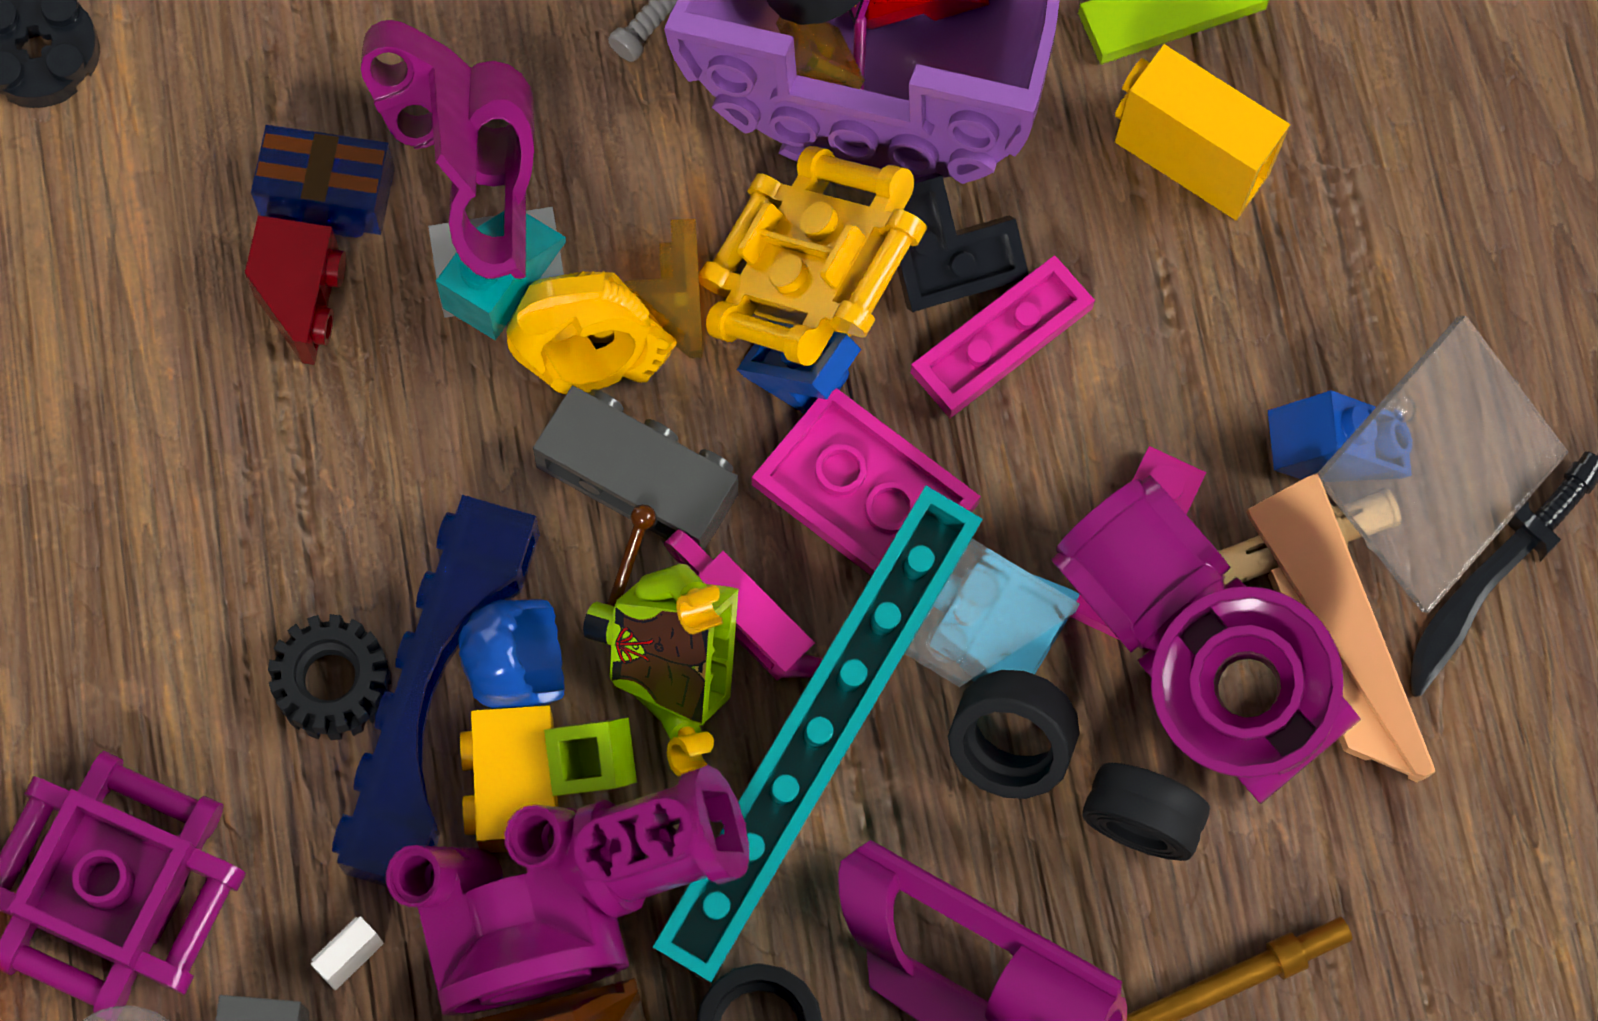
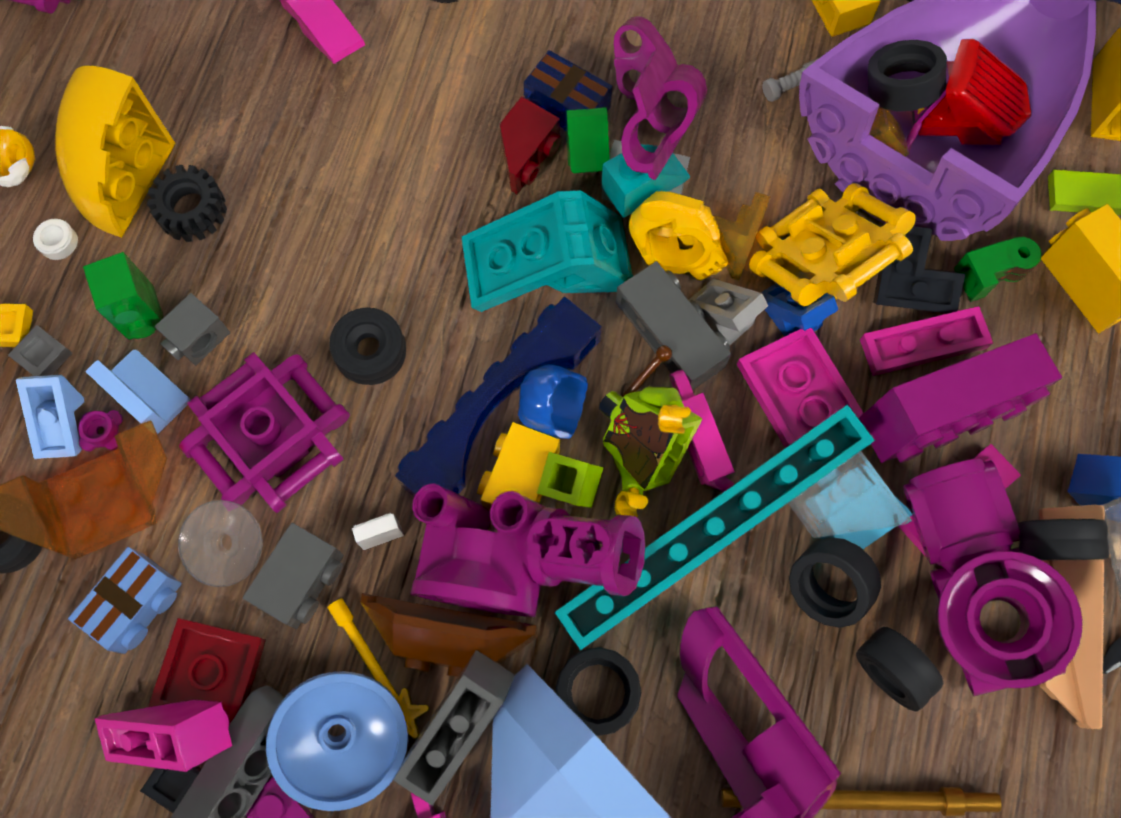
camera: 30 degrees right, 0 degrees up
black tyre [268,614,392,740] -> none
none -> black tyre [329,308,406,385]
none -> teal bracket [461,190,633,312]
none -> green slope [567,107,610,173]
none -> light grey slope [689,278,768,345]
none -> magenta brick [858,333,1063,463]
none -> green leg [954,237,1042,302]
none -> black tyre [1018,519,1110,560]

